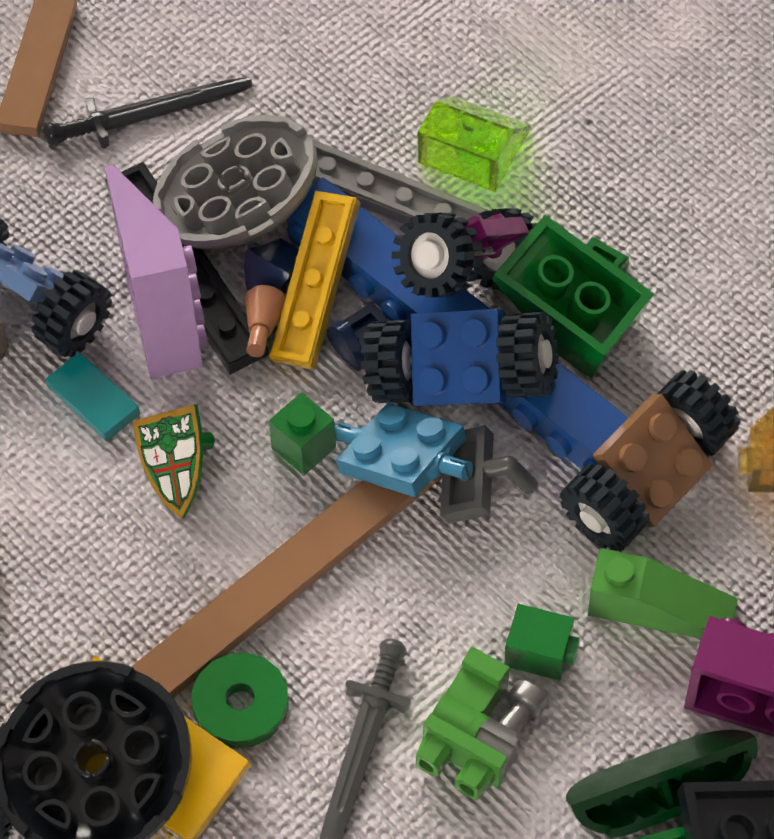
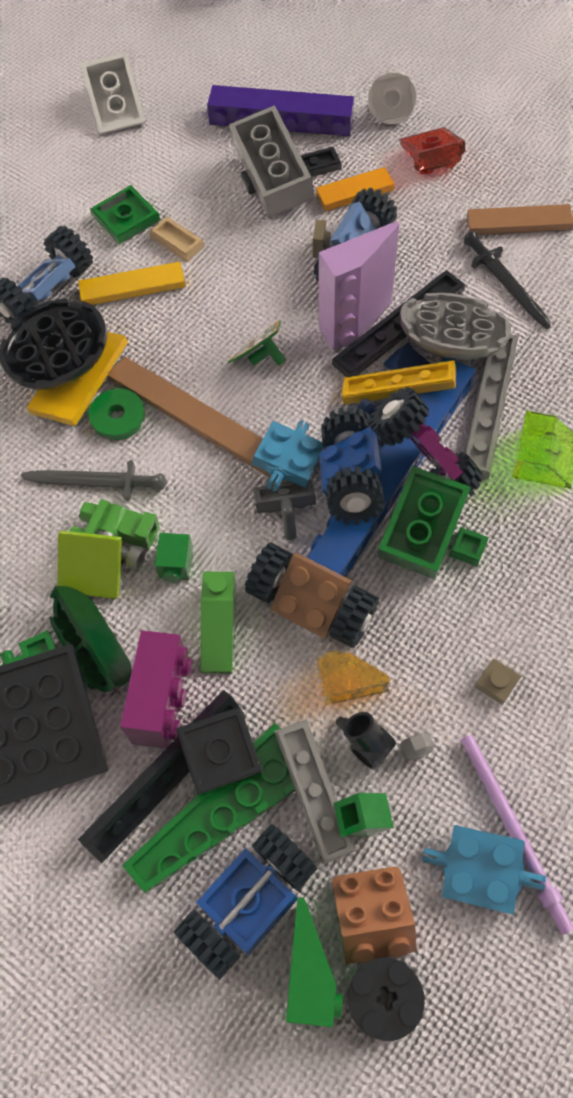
camera: 80 degrees right, 5 degrees up
teal tile [45,352,140,442] -> none
nougat cone [244,285,286,357] -> none
green brick [268,392,336,476] -> none
none -> lime tile [57,531,122,599]

